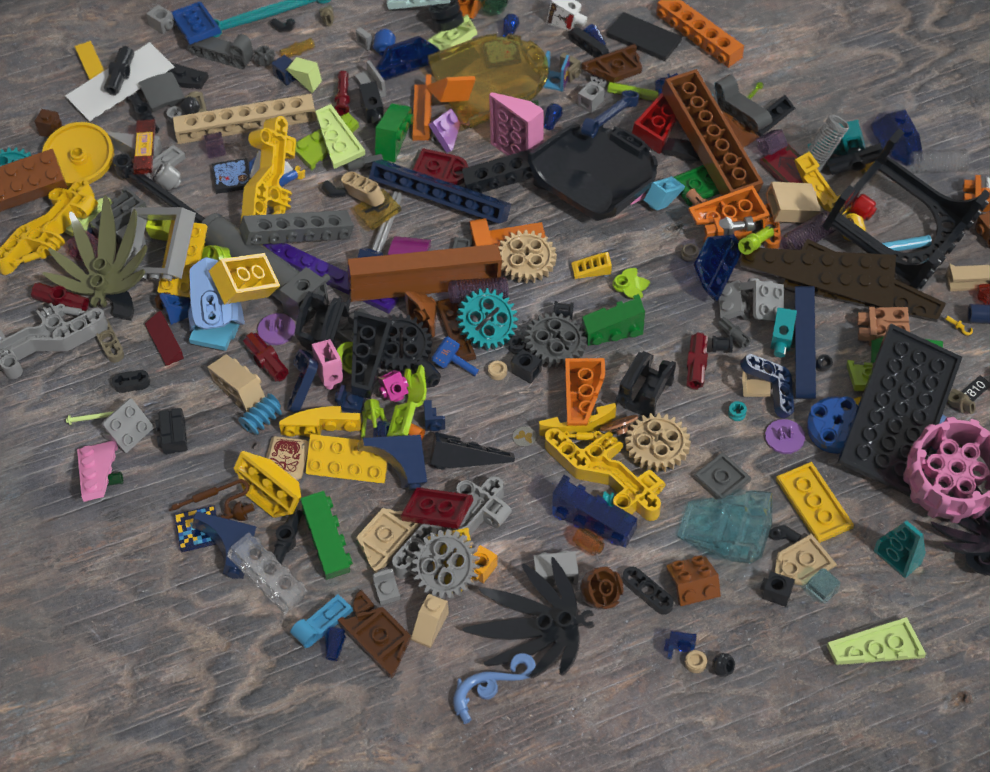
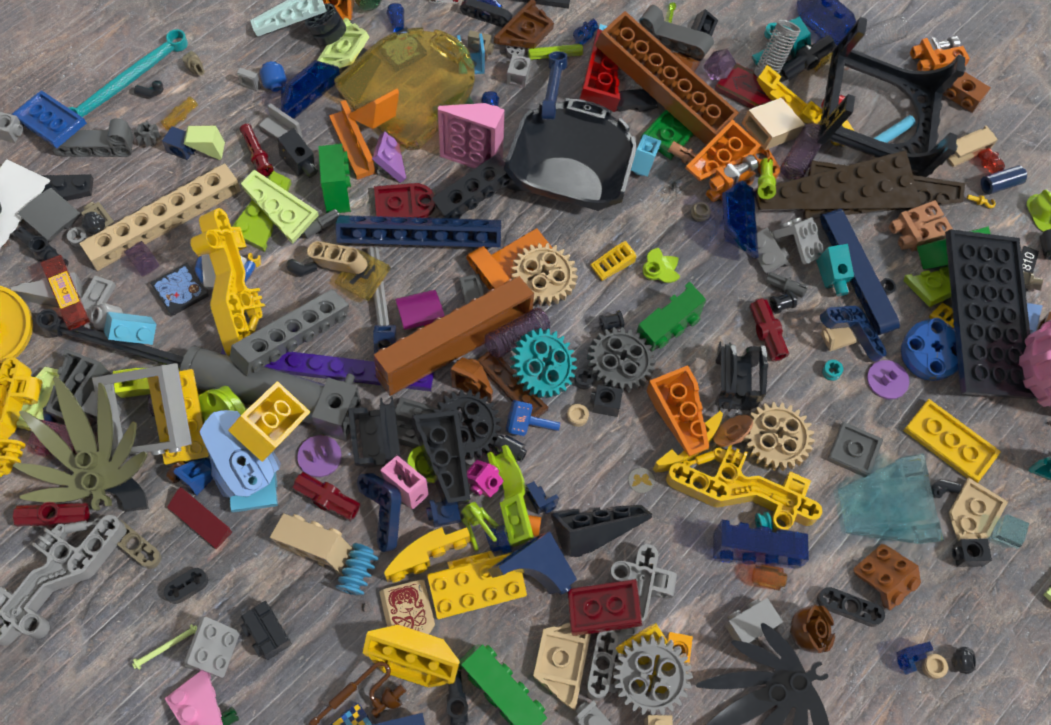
camera: 30 degrees left, 10 degrees up
none -> medium azure brick [104,311,157,345]

